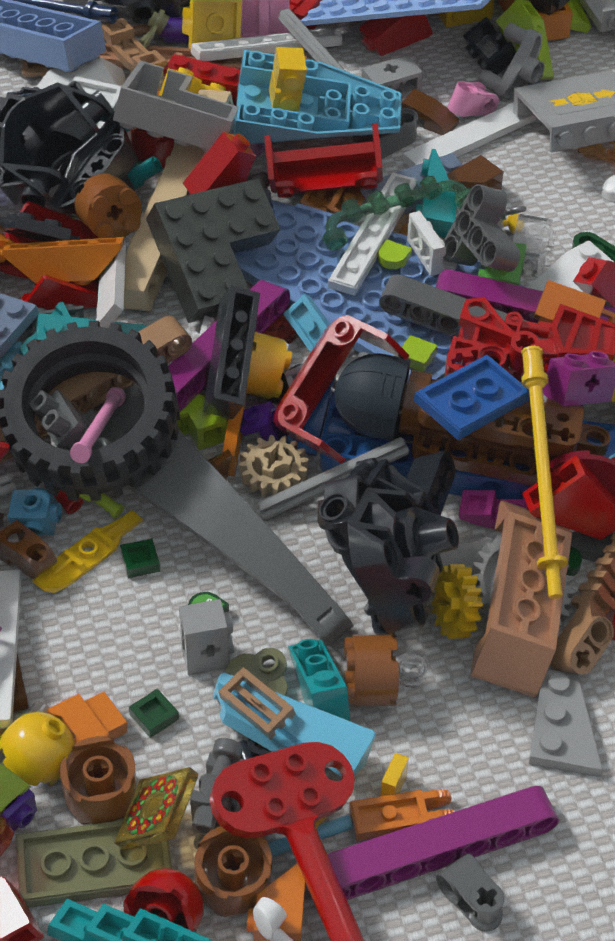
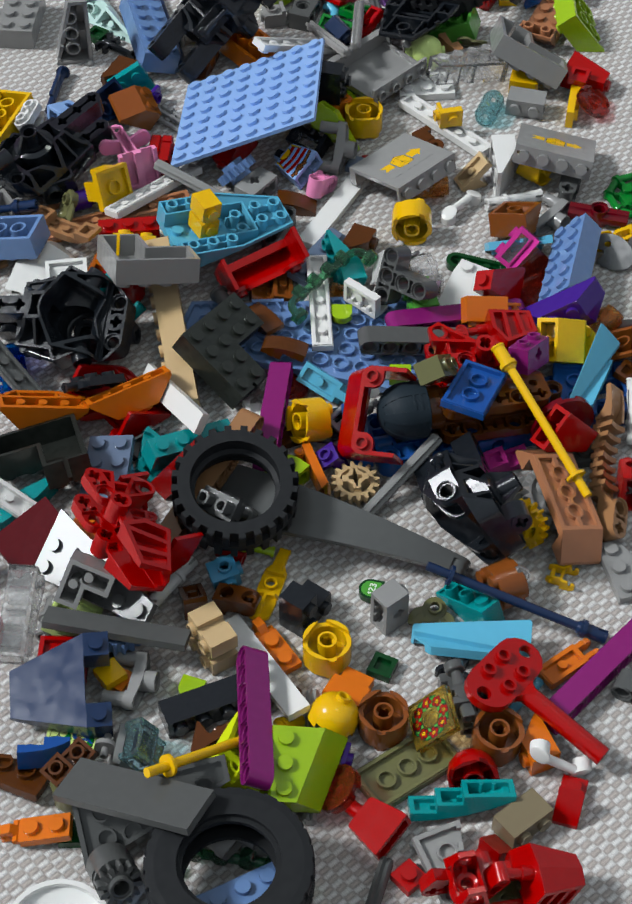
camera: 25 degrees left, 0 degrees up
bright pink bar [70,387,126,463] -> none
dark orange brick [75,173,142,238] -> none
dark green tile [120,538,160,578] -> none
red slope [183,132,256,194] -> none
black brick [203,285,260,419] -> none
medium nougat tile [218,667,296,740] -> none
yellow tile [380,752,409,796] -> none
none -> medium blue gear [217,154,256,187]
none -> reddish brown slope [249,302,285,335]
none -> orange hinge [251,616,302,675]
none -> reddish brown slope [260,335,309,362]
none -> light blue torso [274,144,323,190]
none -> black brick [279,579,332,639]
none -> yellow brick [302,619,352,679]
none -> yellow brick [345,96,383,139]
none -> yellow brick [392,198,432,246]
none -> olive brick [413,354,458,386]
none -> dark blue bar [425,561,609,645]
none -> yellow piece [545,564,579,591]

